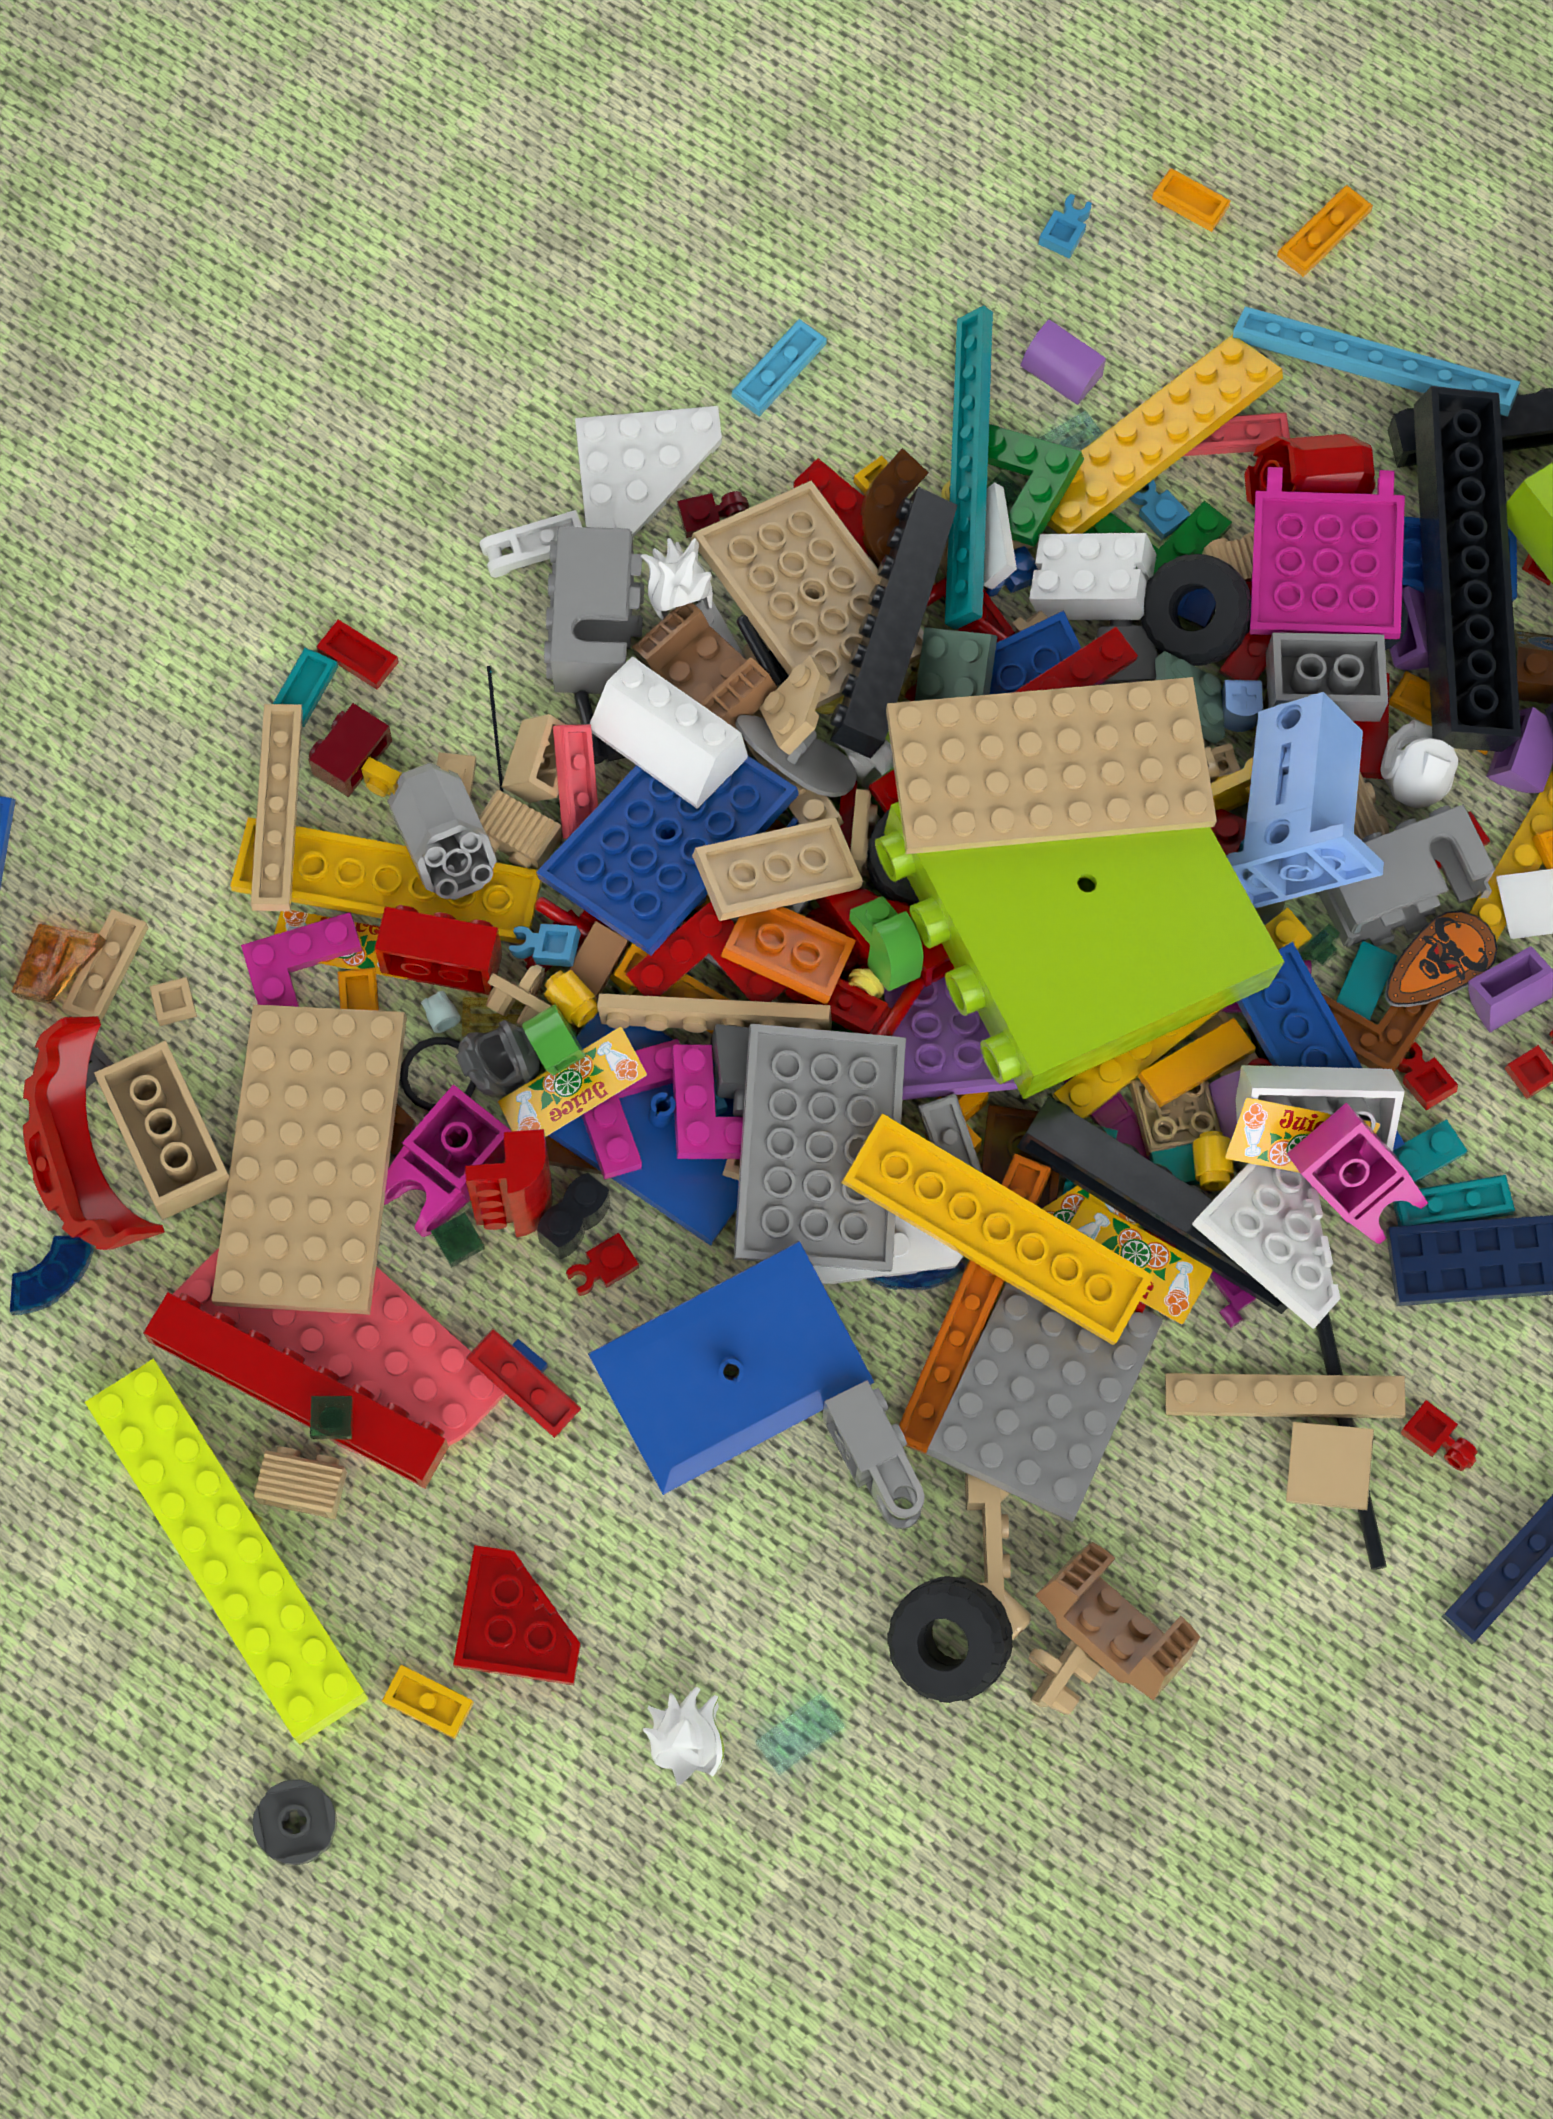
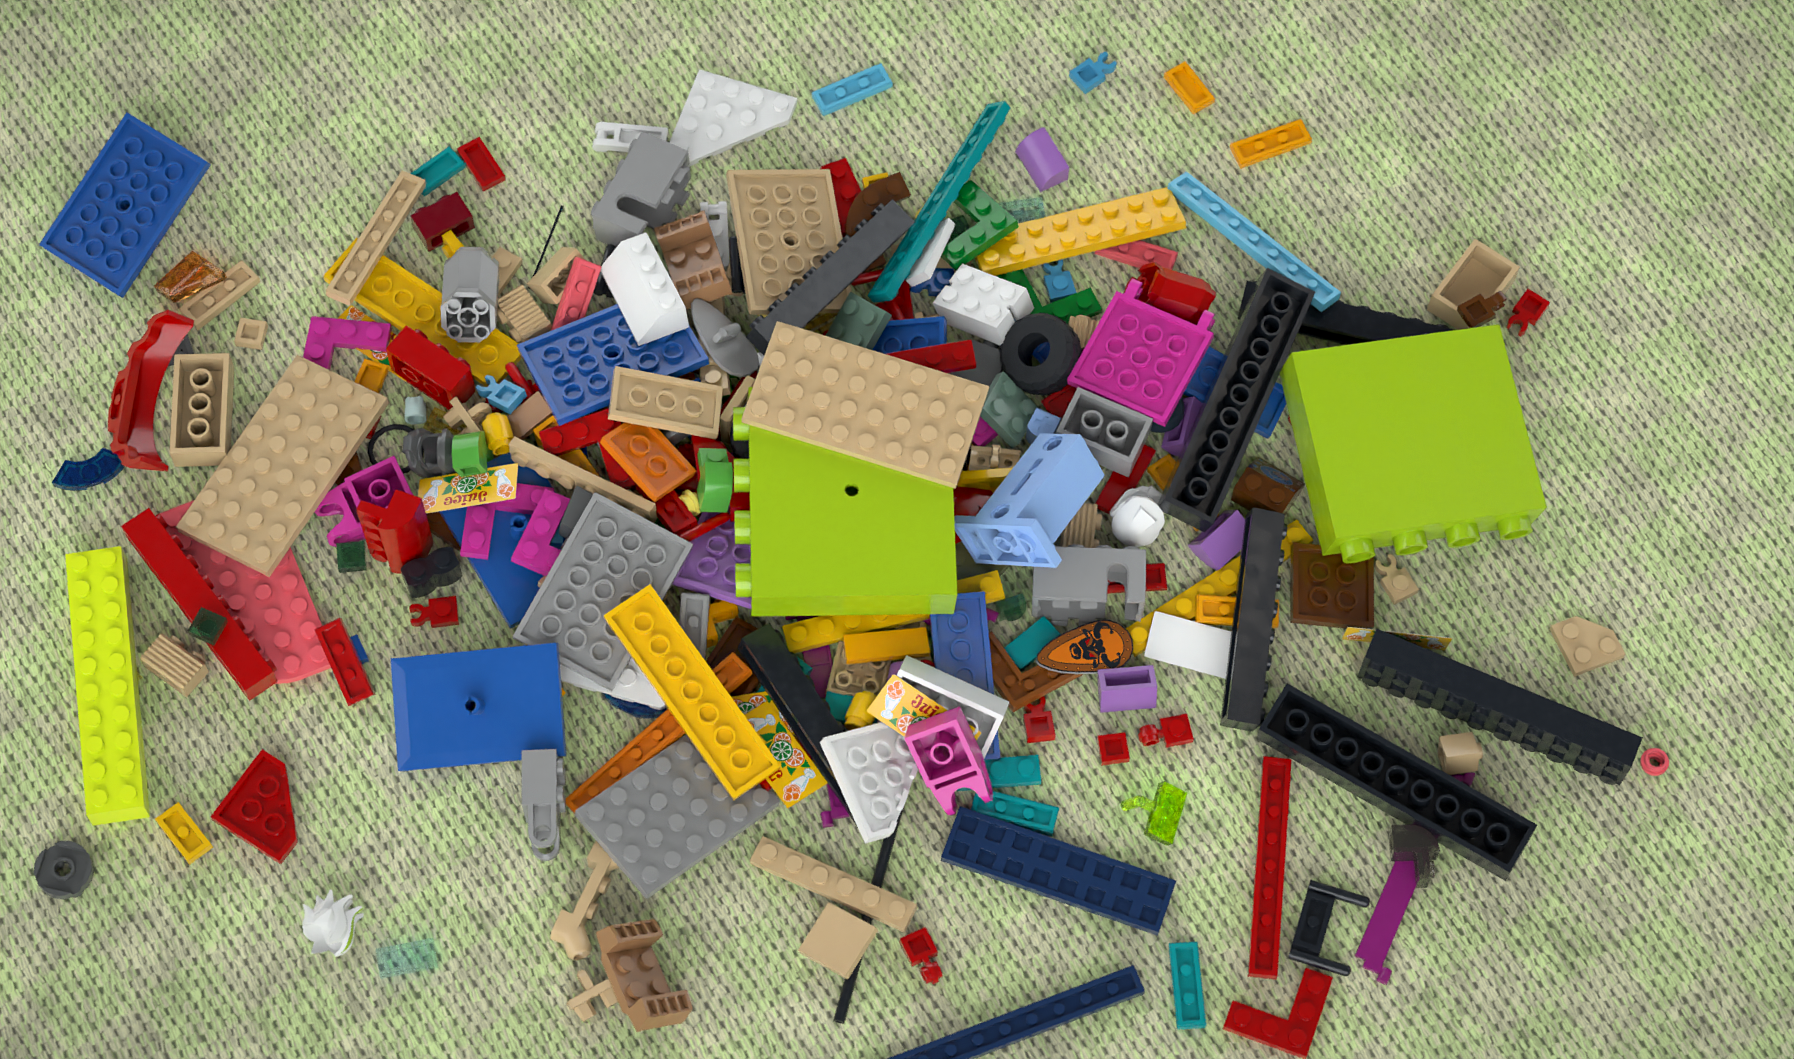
camera: 25 degrees right, 5 degrees down
white hair [640,538,713,620] -> none
dark red plate [677,491,749,538] -> none
tan plate [759,655,831,755] -> none
black tyre [887,1576,1013,1703] -> none

